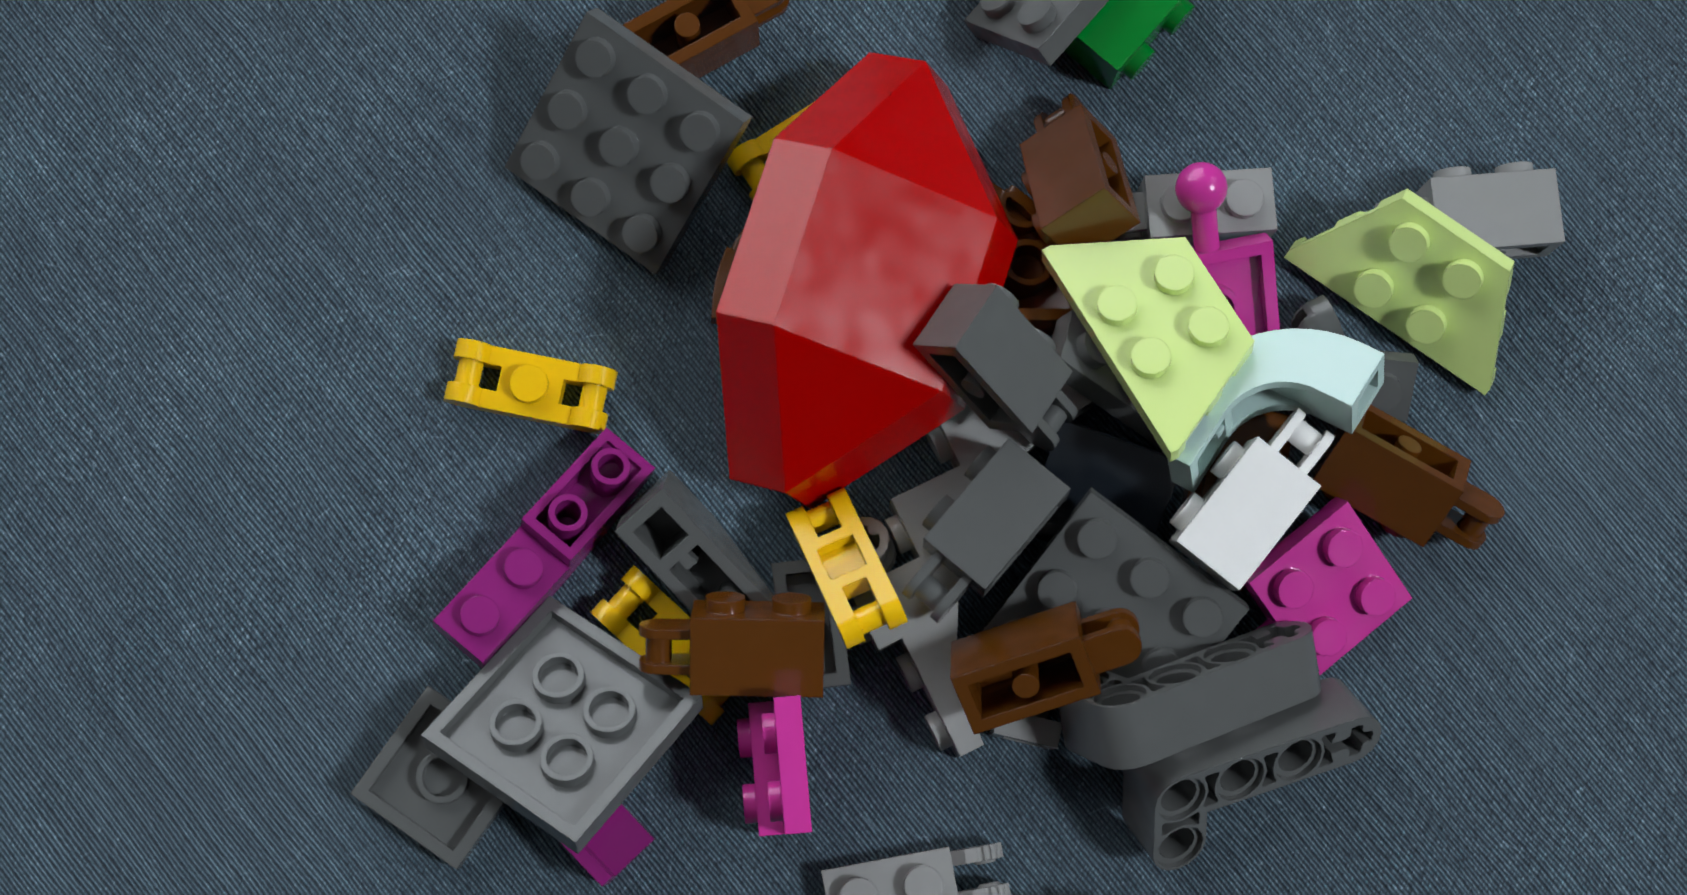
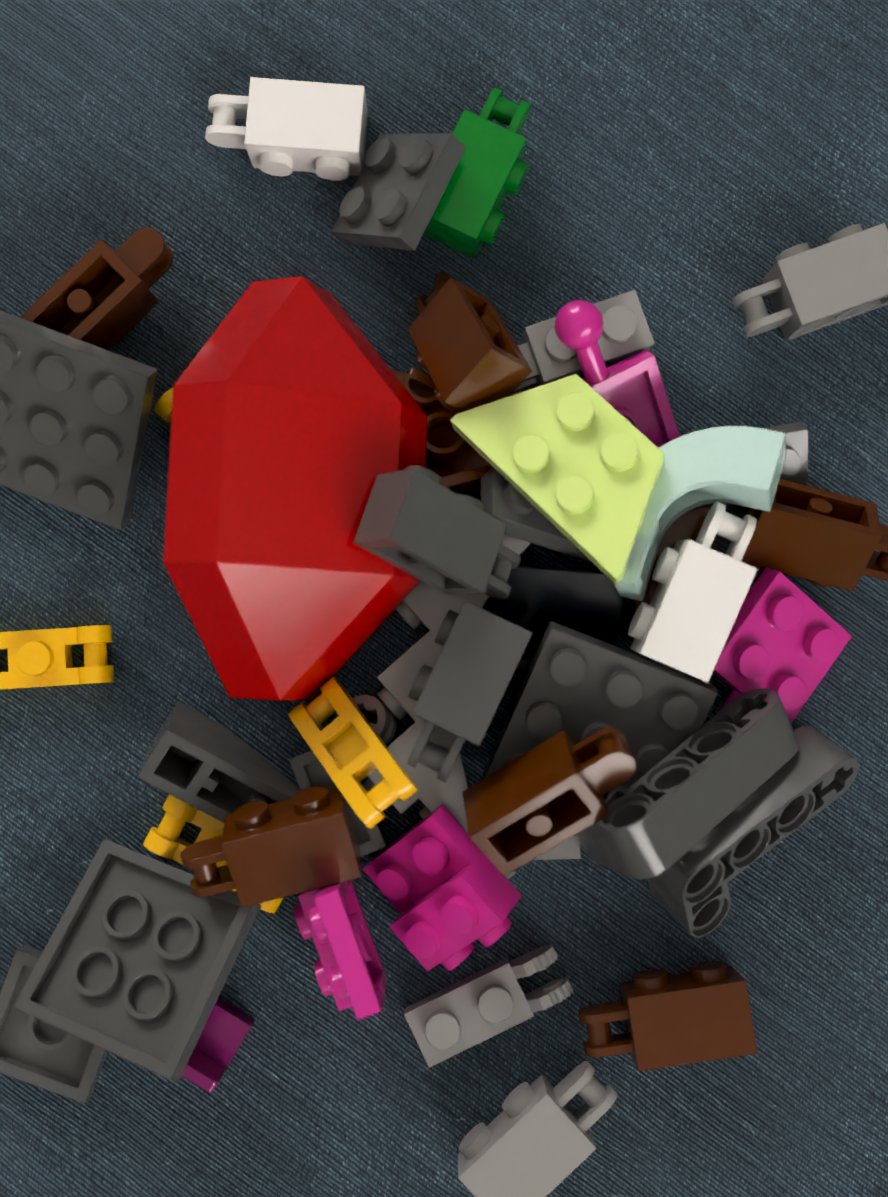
camera: 10 degrees left, 5 degrees up
magenta slope [433,427,655,668] -> none
yellowish green wing [1284,188,1515,395] -> none
dark grey hinge [1291,294,1344,336] -> none
none -> dark pink plate [362,804,522,972]

